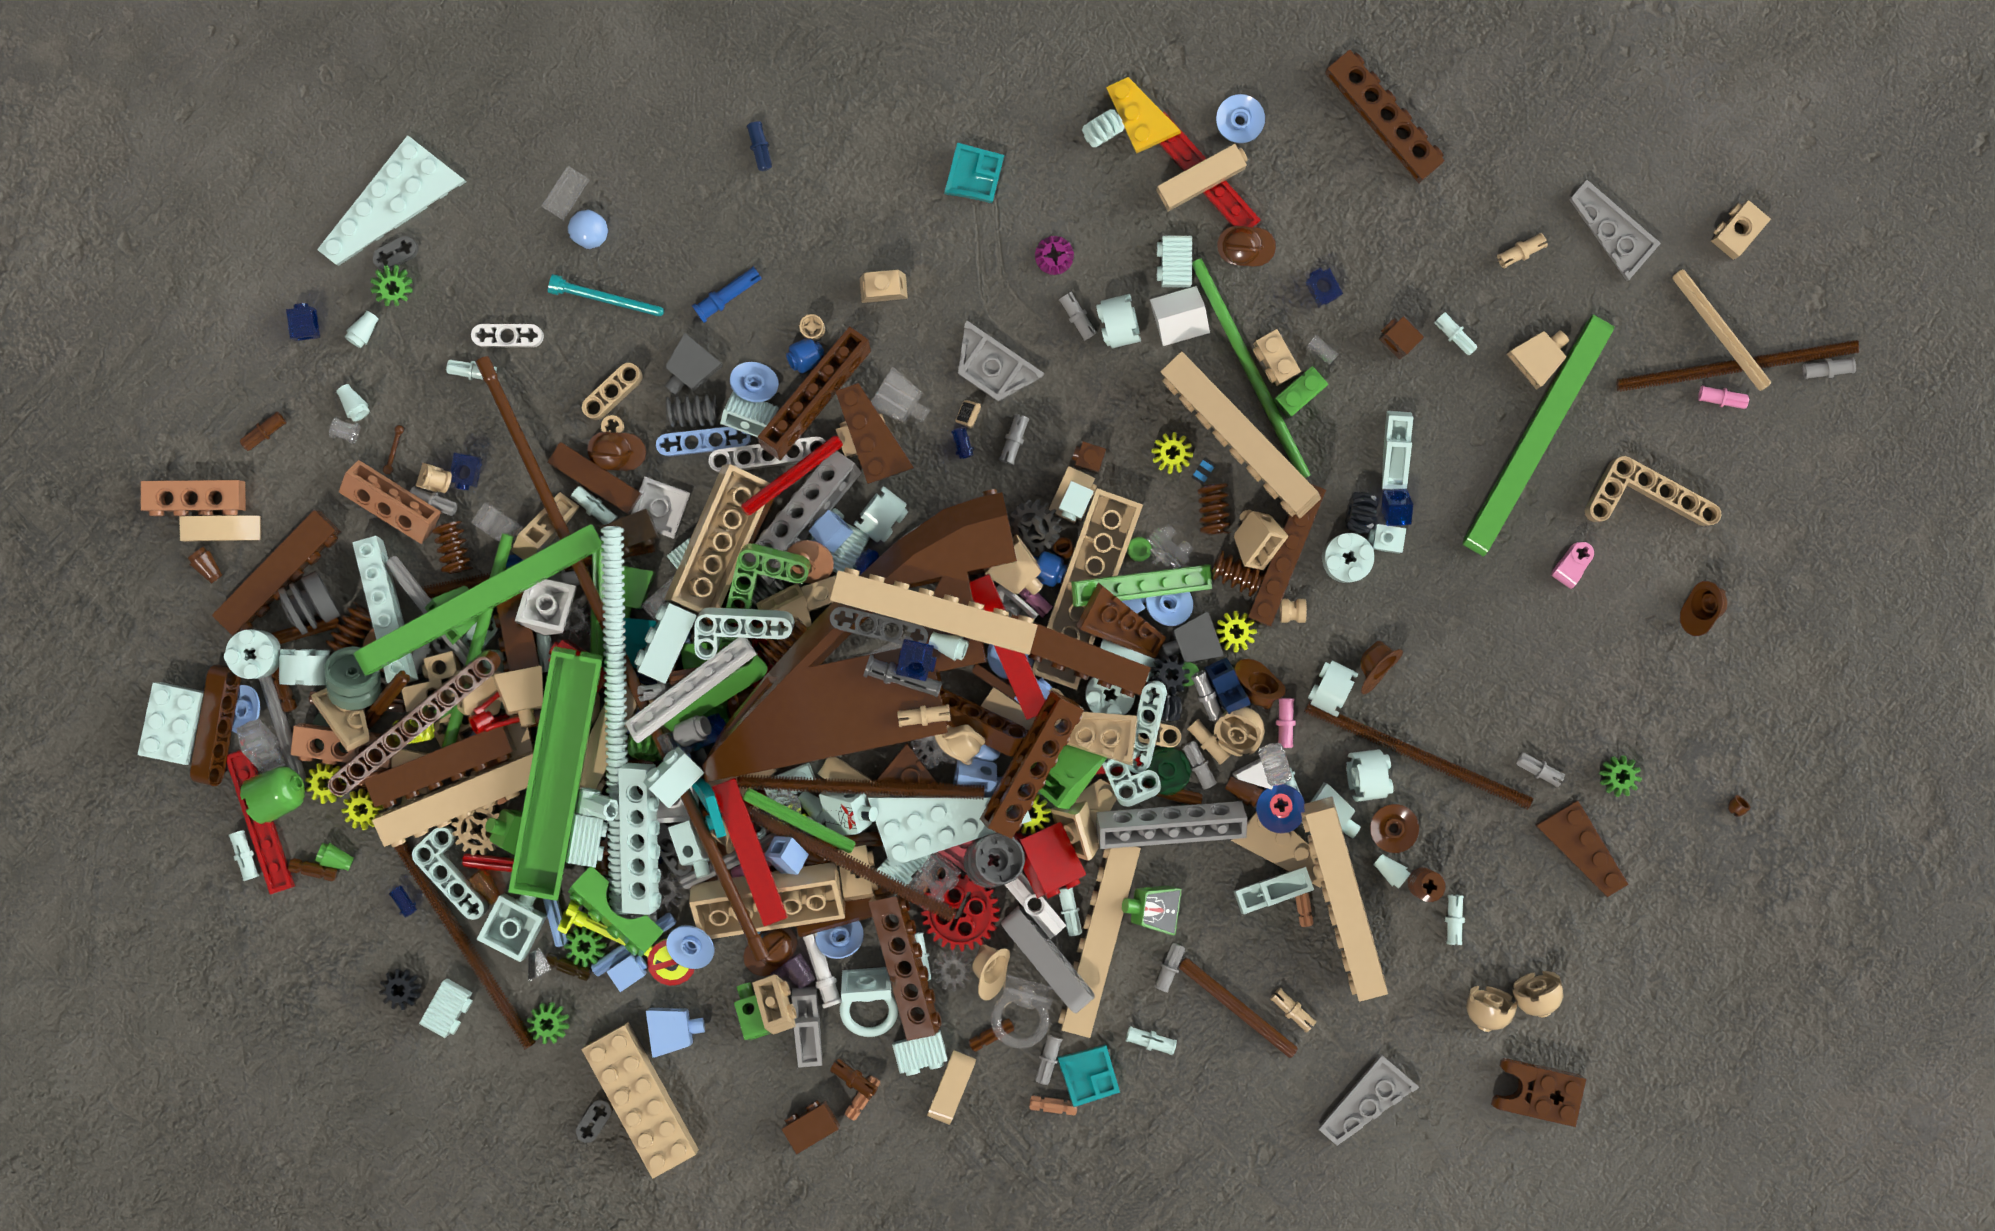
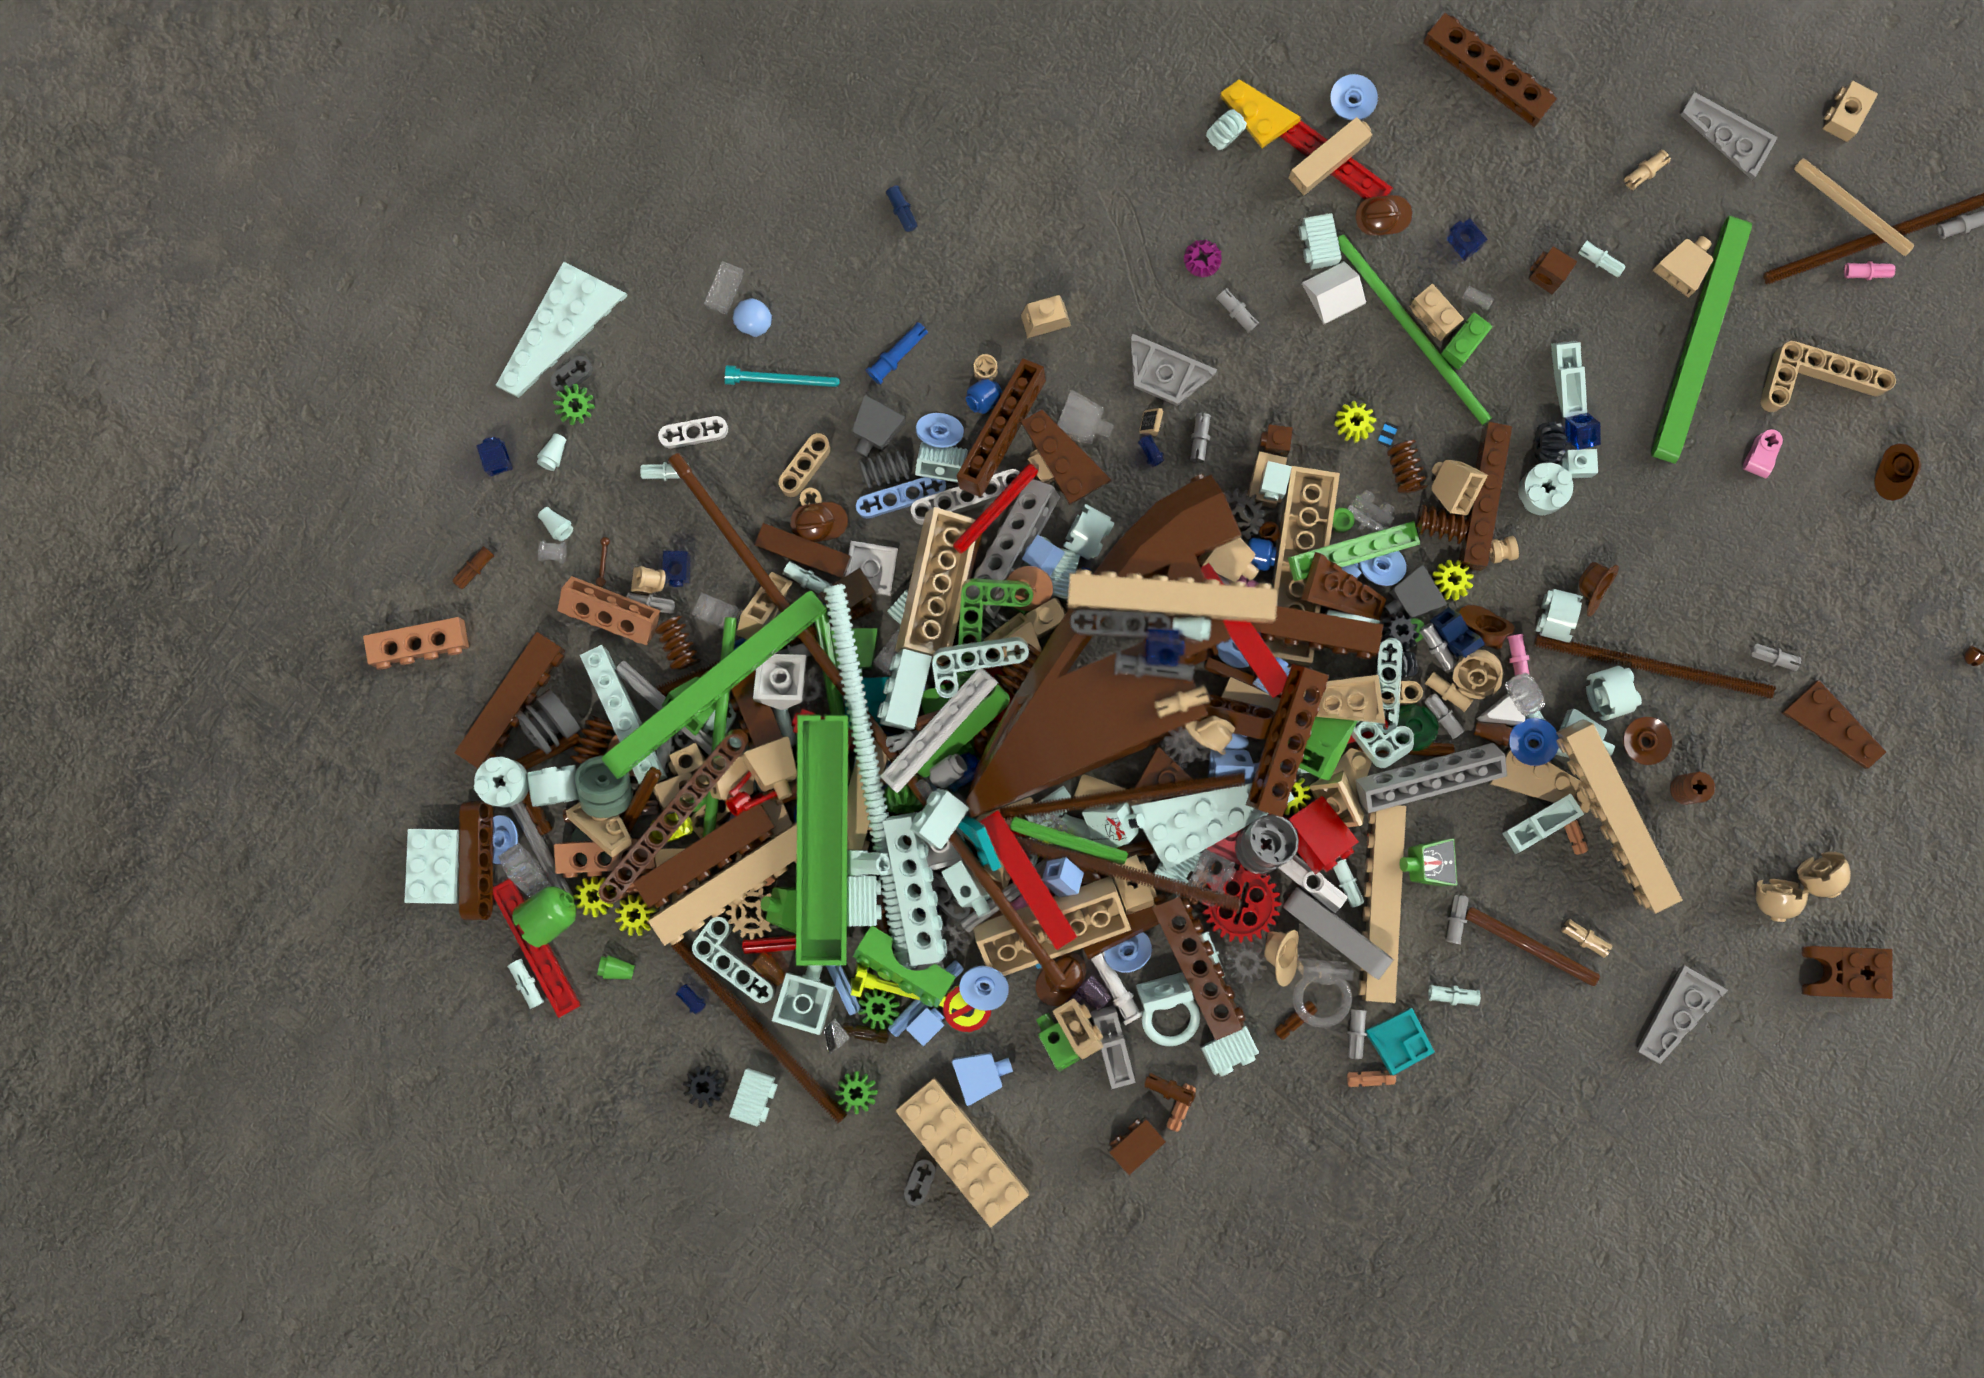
camera: 10 degrees left, 5 degrees down
tan slope [179,516,262,542] -> none
reddish brown cone [187,547,223,584] -> none
reddish brown axle [288,858,338,881] -> none
tan beam [927,1050,976,1125] -> none
teal plate [944,143,1004,203] -> none
light aqua brick [1085,677,1135,715] -> none
light aqua brick [1096,294,1141,348] -> none
tan brick [1161,352,1321,518] -> none
coral bush [1270,794,1292,818] -> none
light aqua cone [1374,854,1411,889] -> none
light aqua pin [1445,895,1465,945] -> none
bright green gear [1599,755,1642,797] -> none

